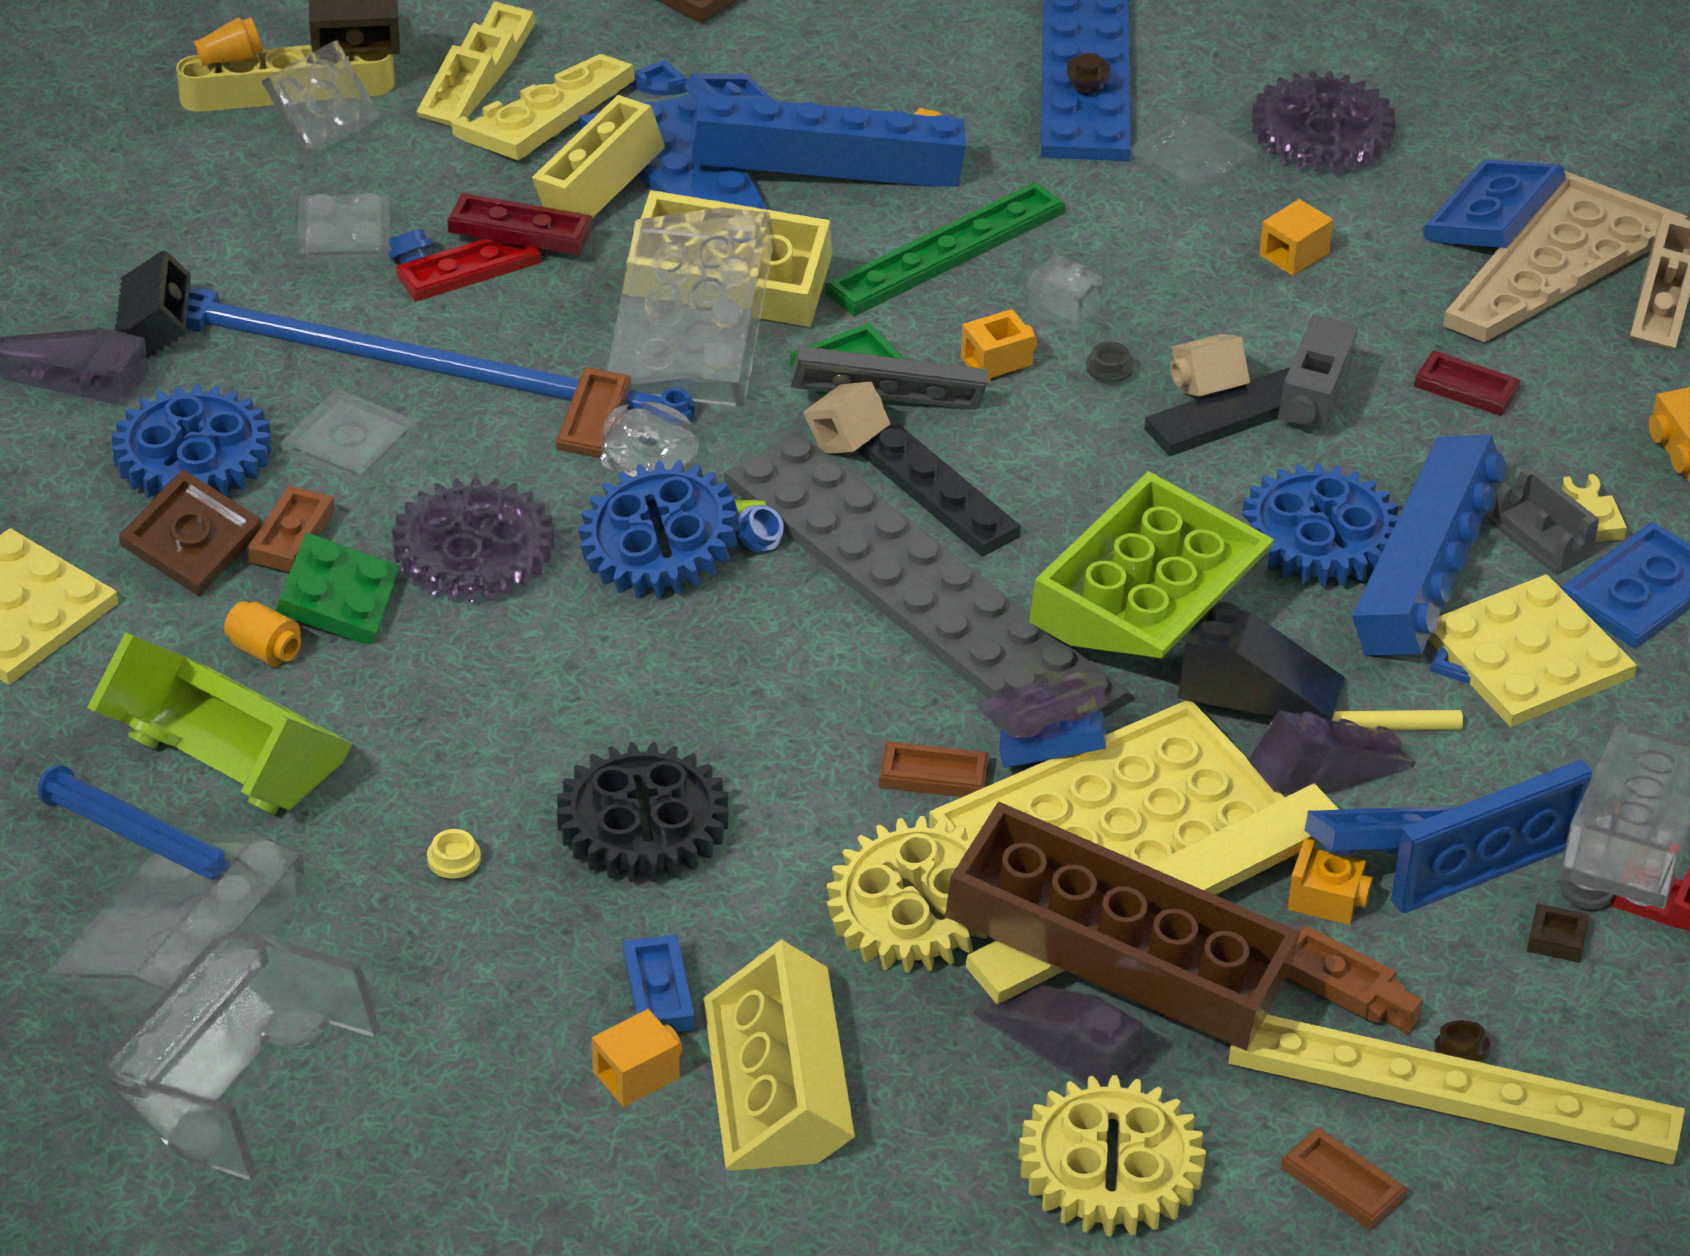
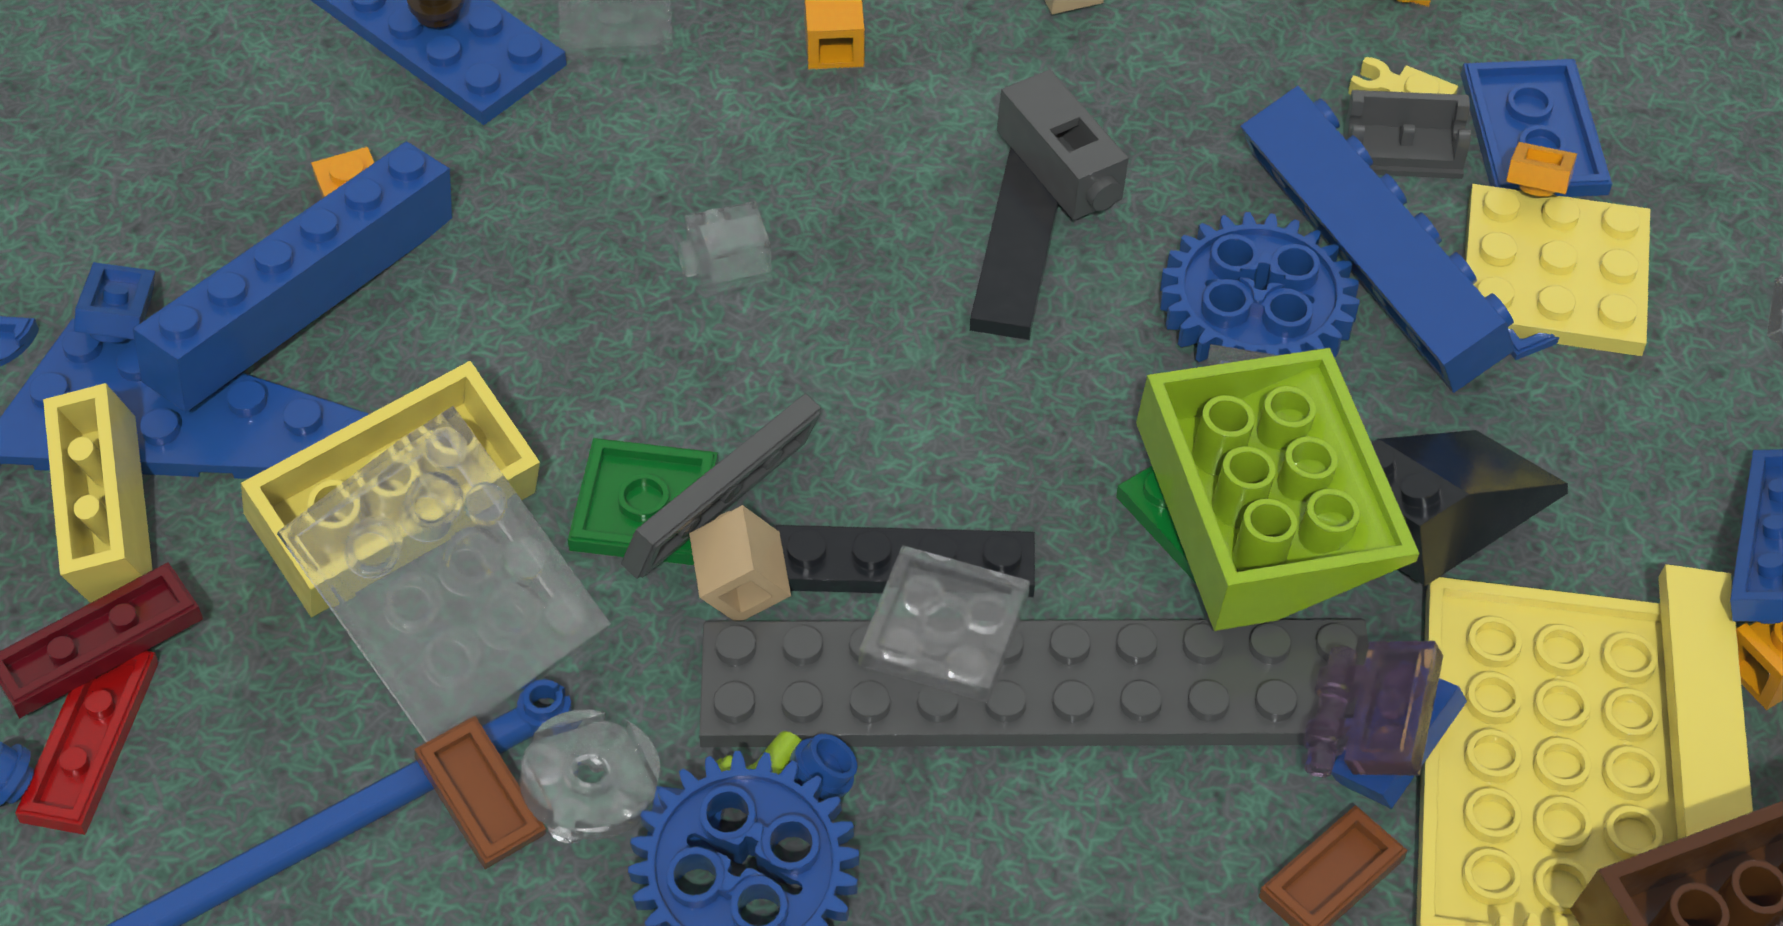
camera: 50 degrees left, 10 degrees up
green tile [825,182,1065,317] -> none
light orange brick [961,309,1037,384] -> none
clear smoke plate [1086,341,1134,383] -> none
tan brick [1170,334,1250,396] -> none
clear purple slope [1248,710,1416,795] -> none
light yellow bar [1306,710,1463,732] -> none
dark red tile [1414,351,1521,416] -> none
none -> clear plate [859,545,1030,703]
none -> light orange plate [1506,142,1577,197]

